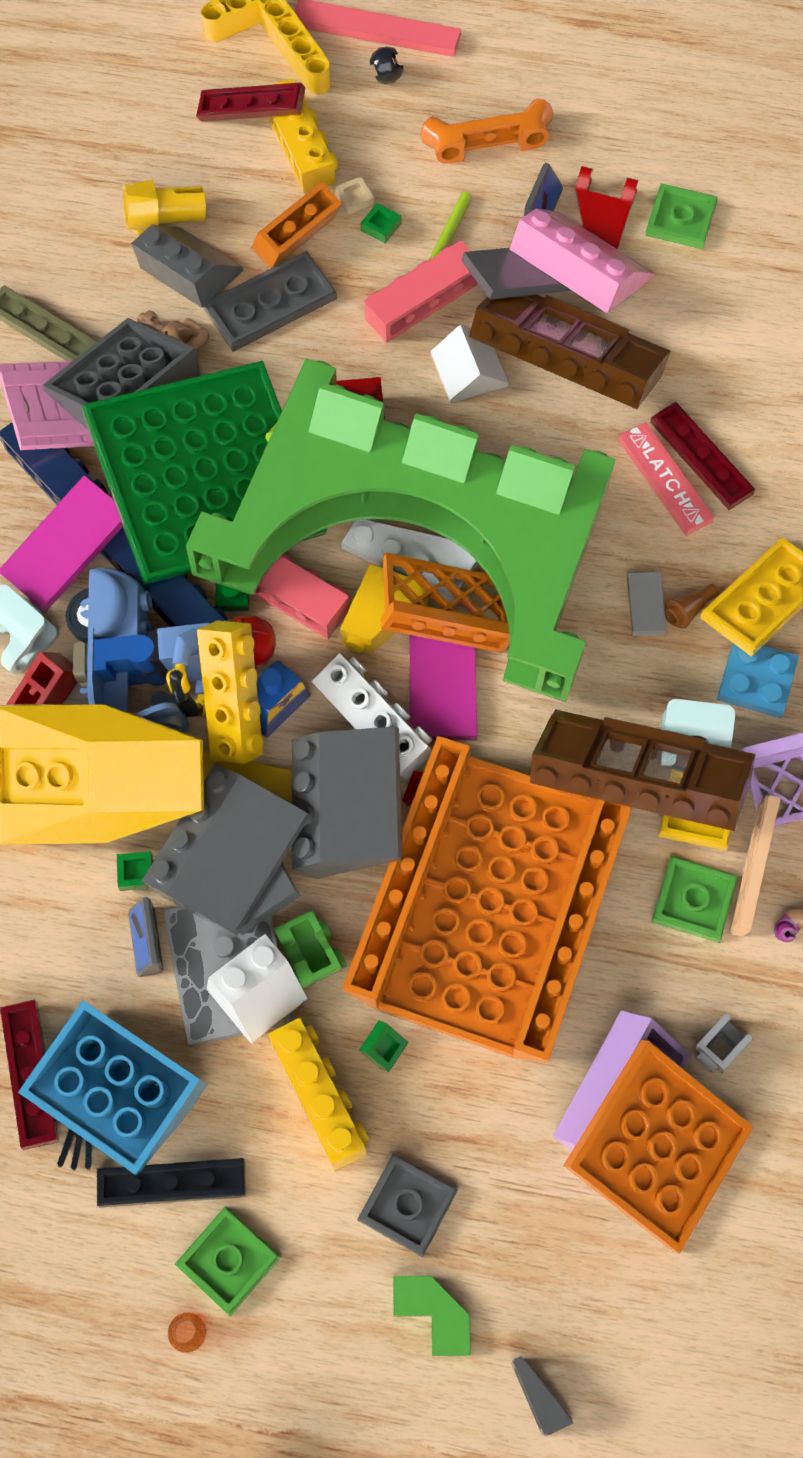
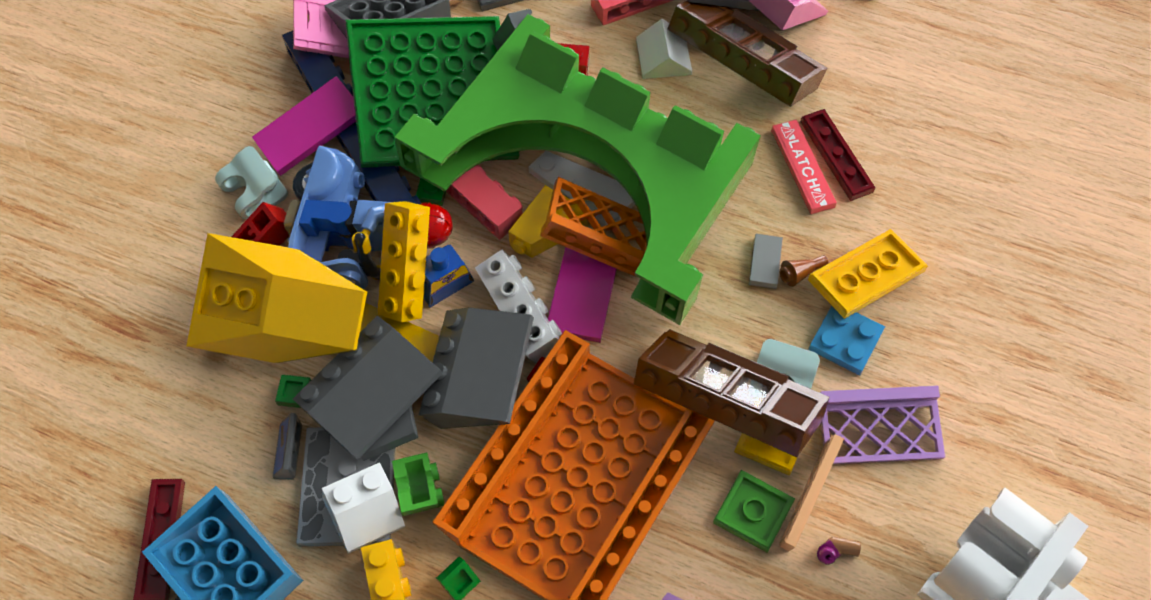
camera: 10 degrees right, 5 degrees down
none -> dark grey slope [492,9,532,51]

